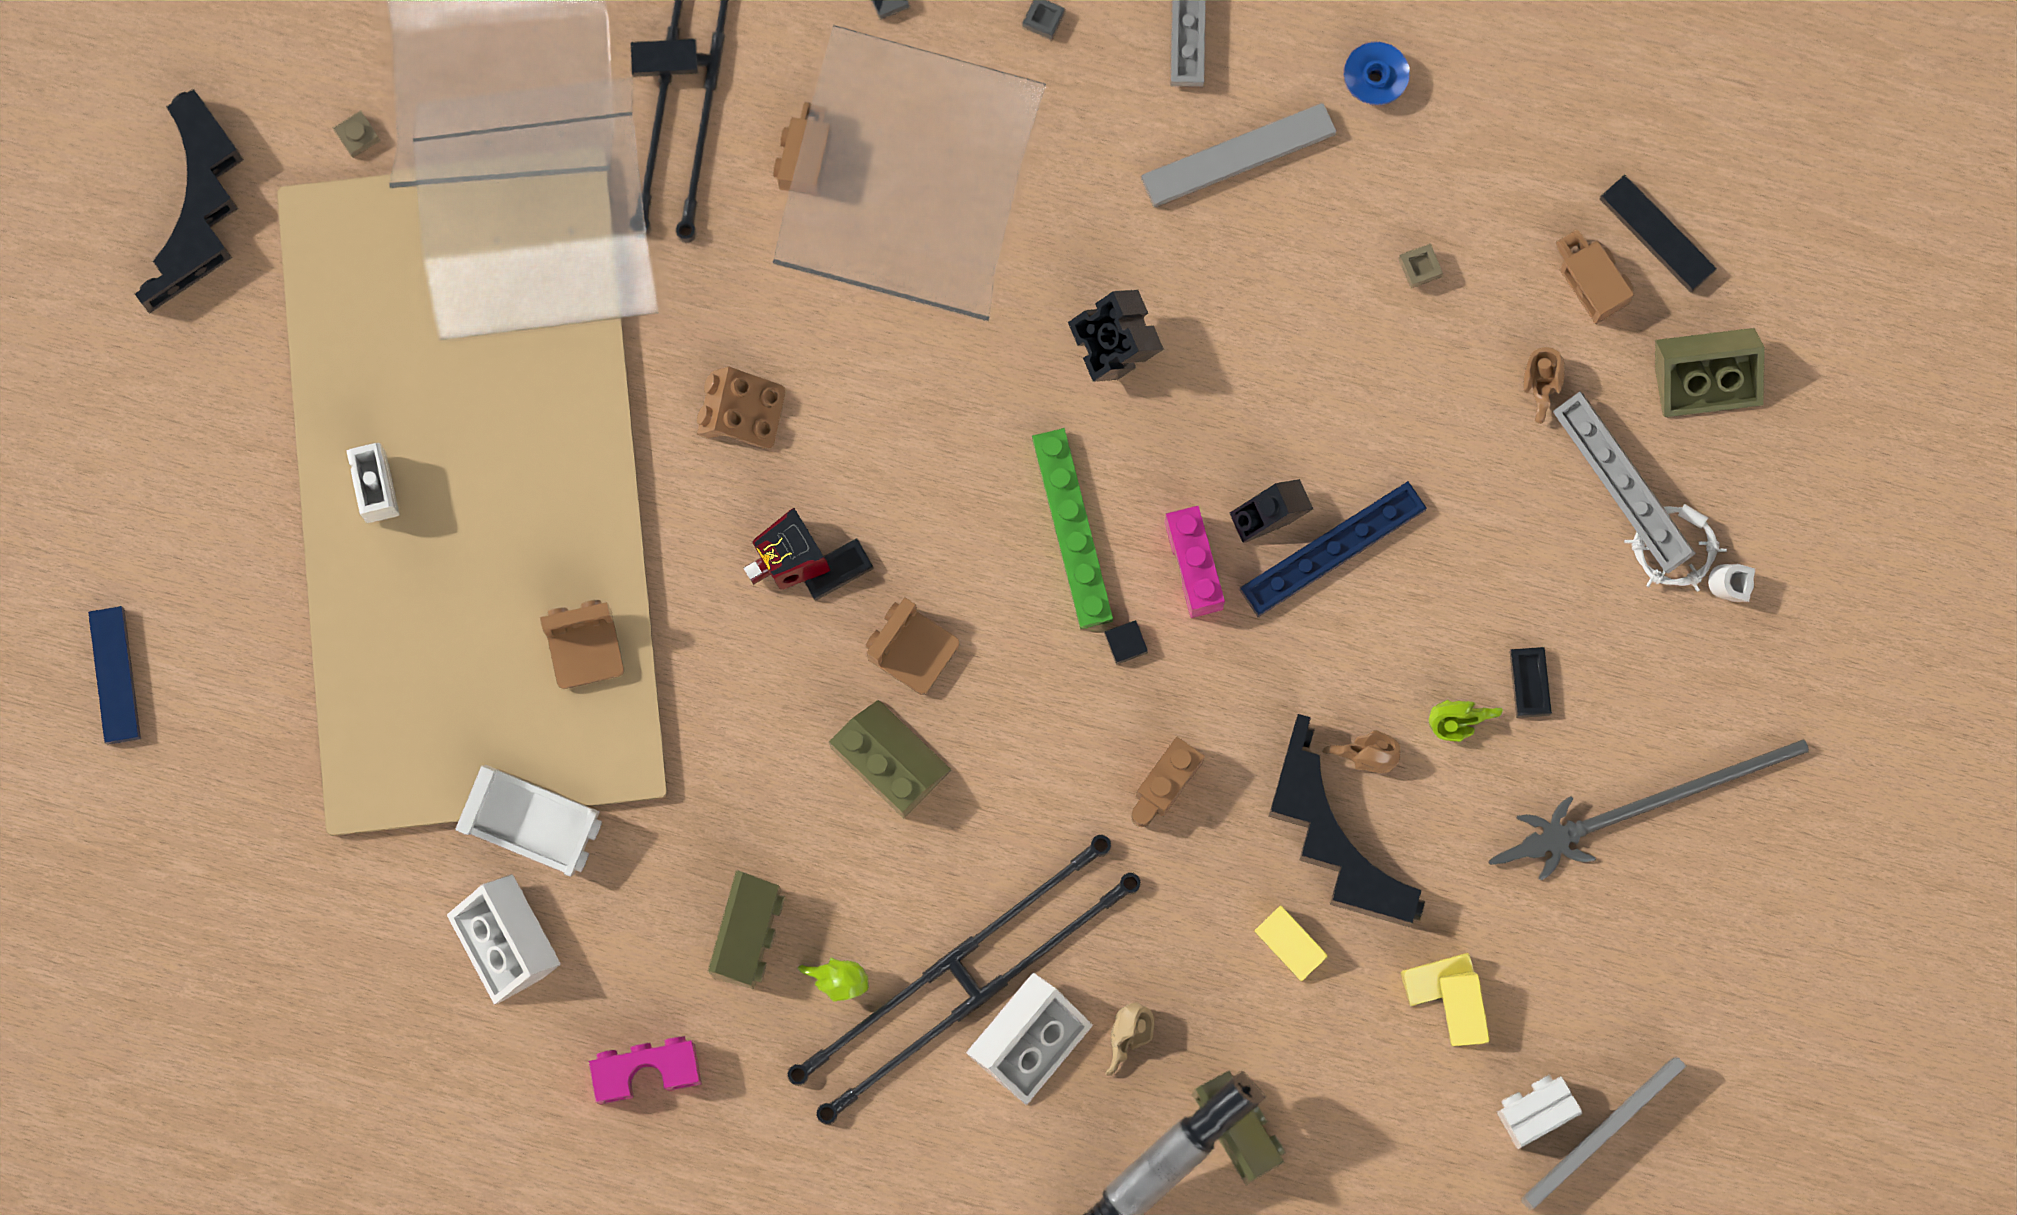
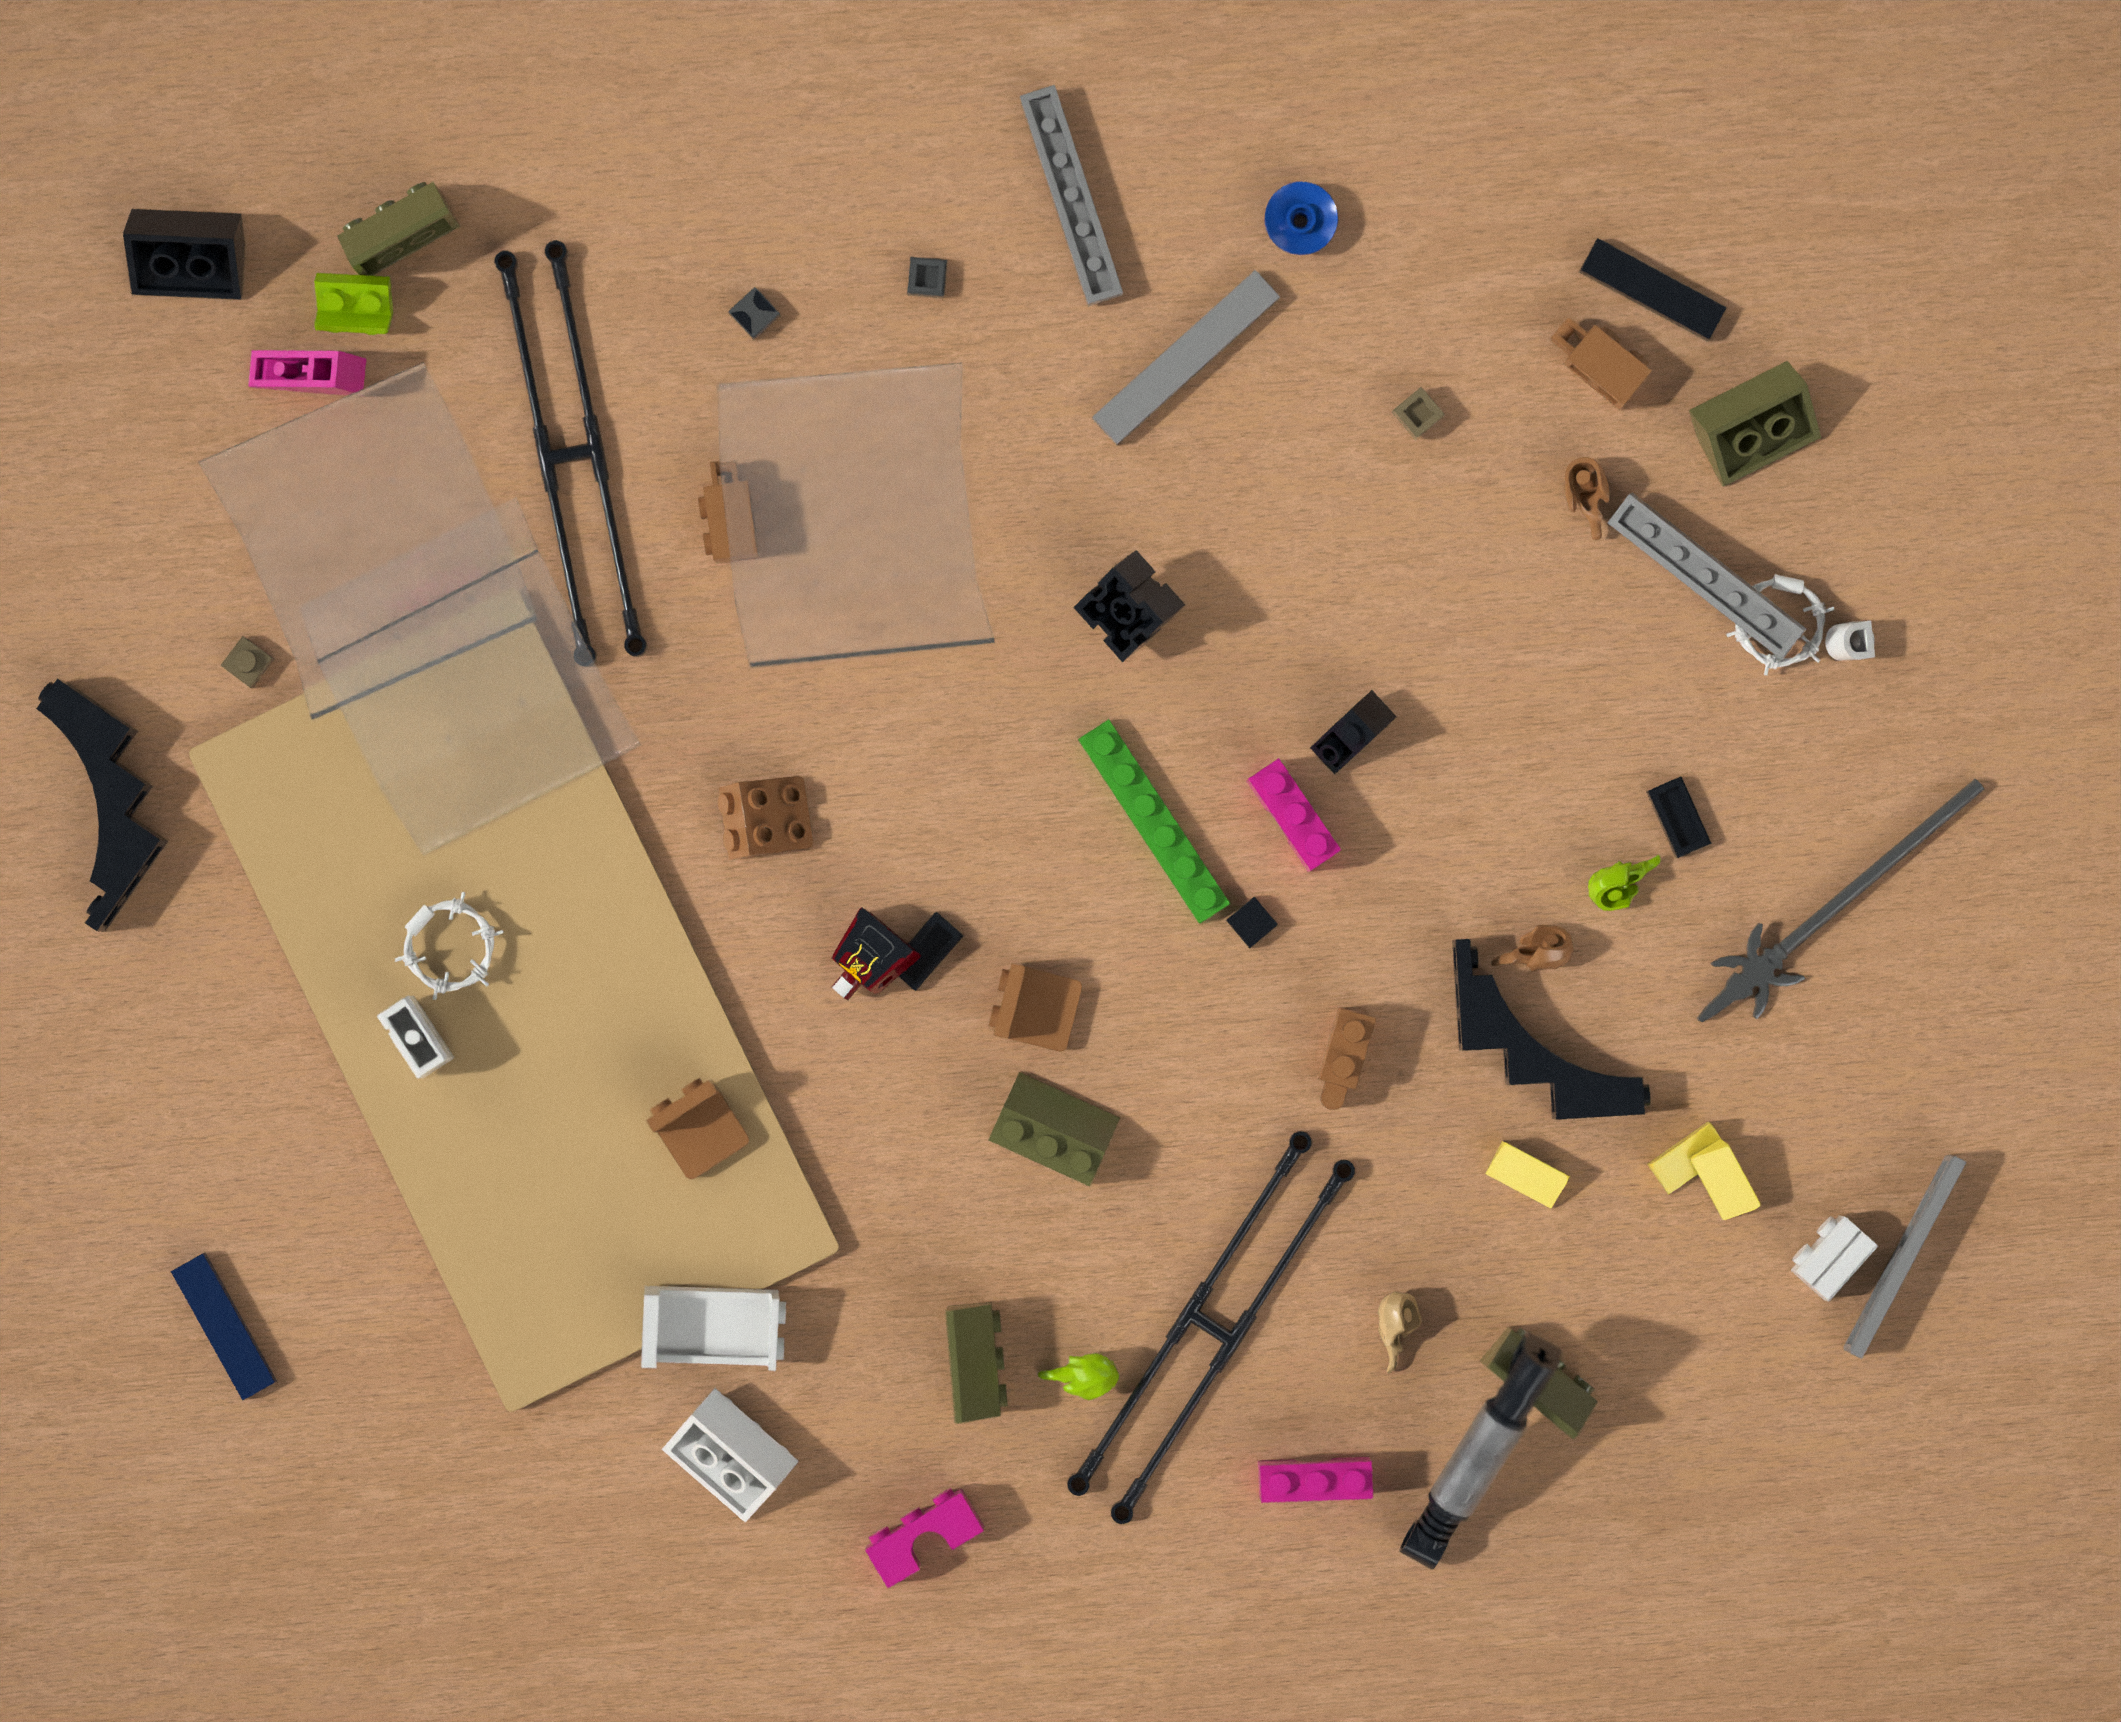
camera: 20 degrees left, 10 degrees up
black tile [630,39,698,77] -> none
white slope [966,973,1093,1105] -> none
dark blue tile [1239,481,1427,617] -> none
none -> white piece [395,892,503,1000]
none -> dark pink arch [1258,1457,1373,1503]

